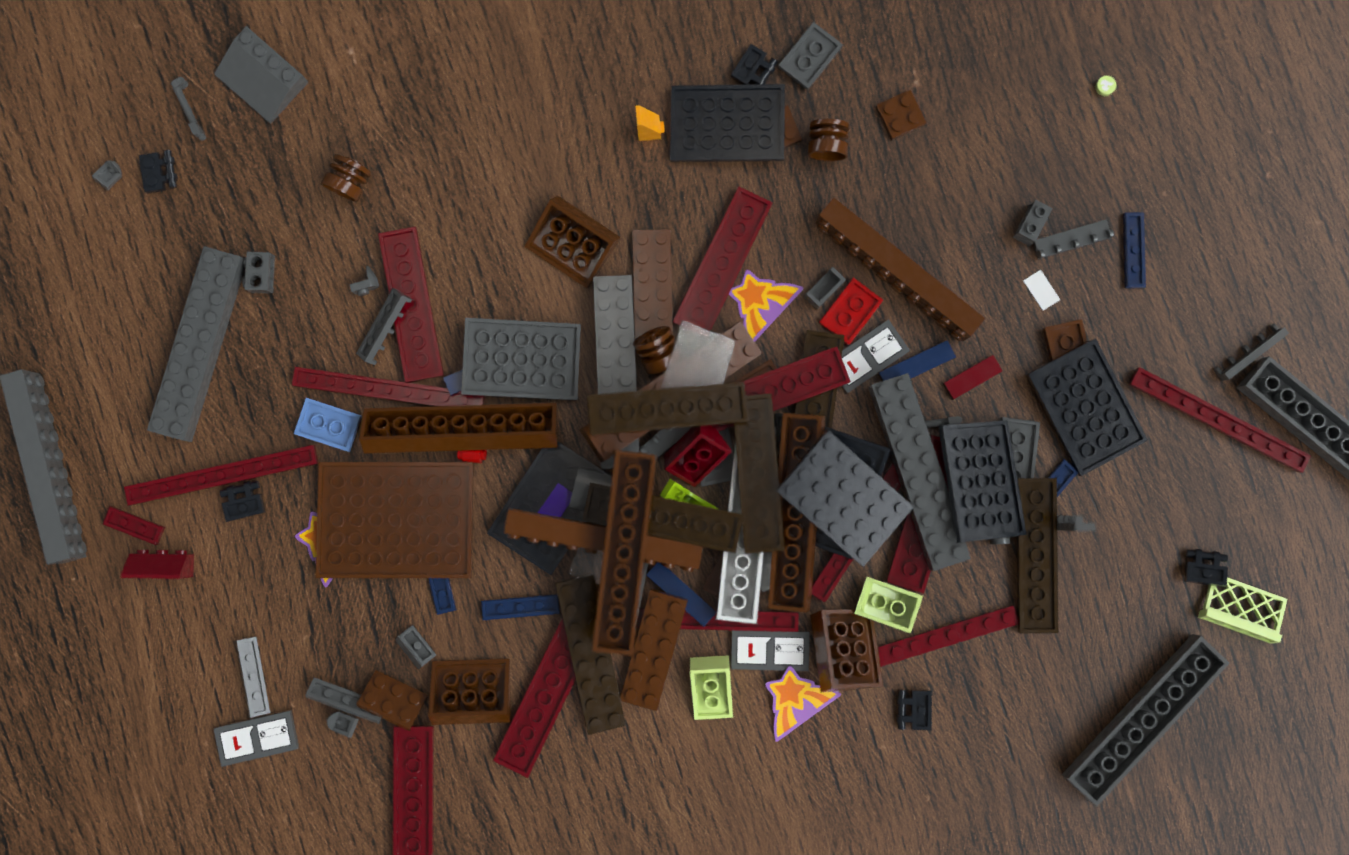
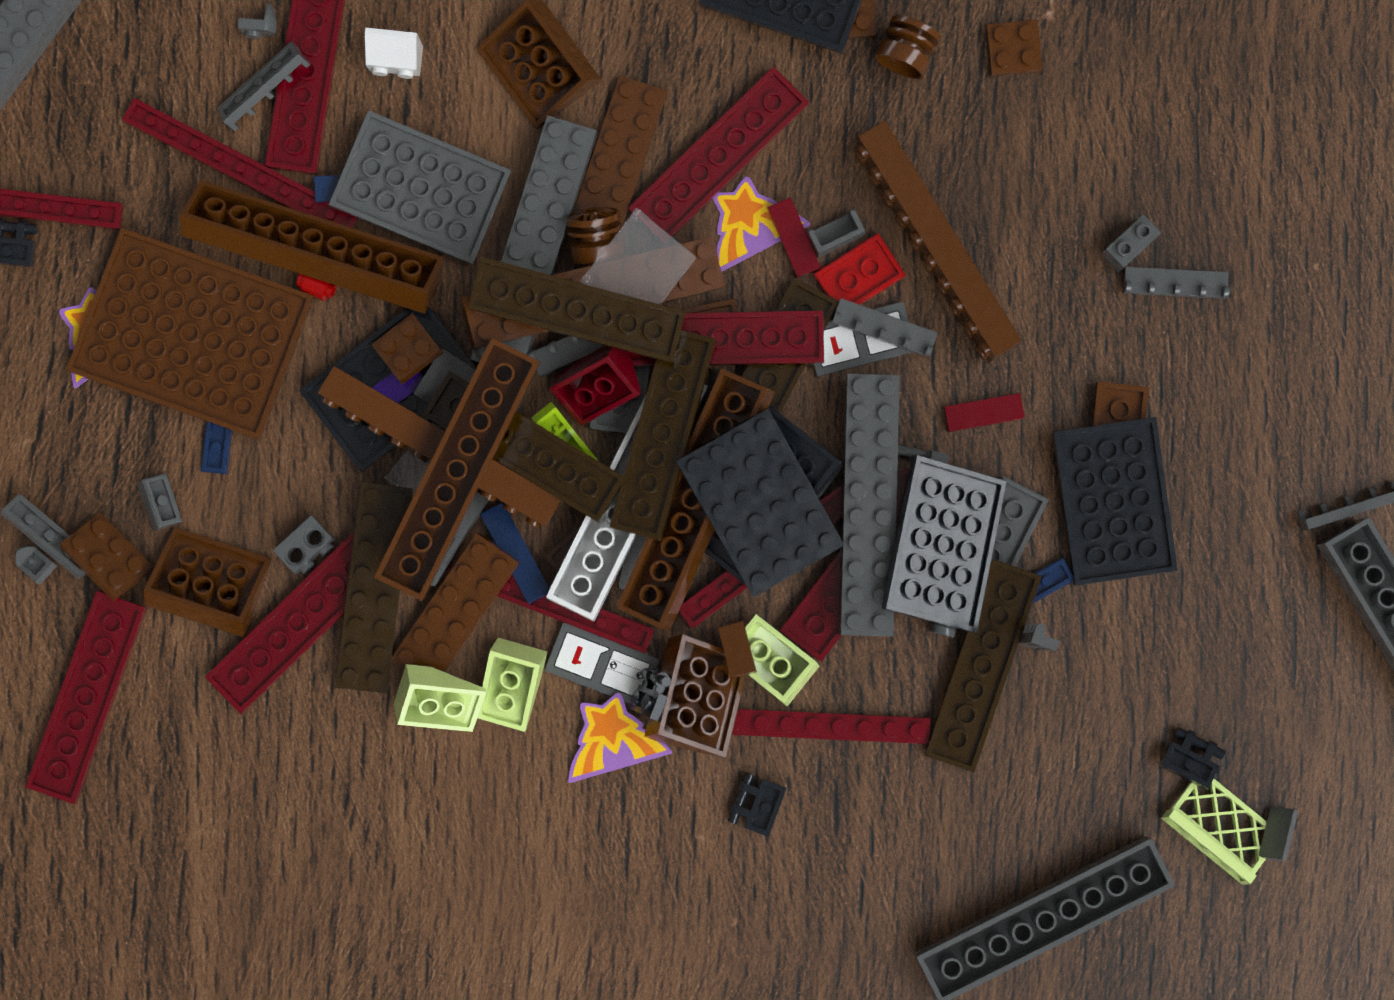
camera: 25 degrees right, 0 degrees up
medium blue plate [294,398,362,452] -> none
dark blue tile [481,594,560,620] -> none
dark blue tile [878,340,956,381] -> none
white sticker [1024,270,1060,311] -> none
yellowish green tile [1096,76,1116,96] -> none
dark blue tile [1123,212,1146,289] -> none
dark red plate [1129,367,1311,473] -> none
none -> dark grey brick [273,515,336,574]
none -> white slope [365,28,423,79]
none -> reddish brown plate [371,313,443,385]
none -> yellowish green slope [393,664,486,732]
none -> black plate [630,667,671,721]
none -> reddish brown tile [718,621,757,679]
none -> dark red tile [767,197,821,279]
none -> dark grey hinge [832,298,938,358]
none -> dark grey slope [1259,807,1298,862]

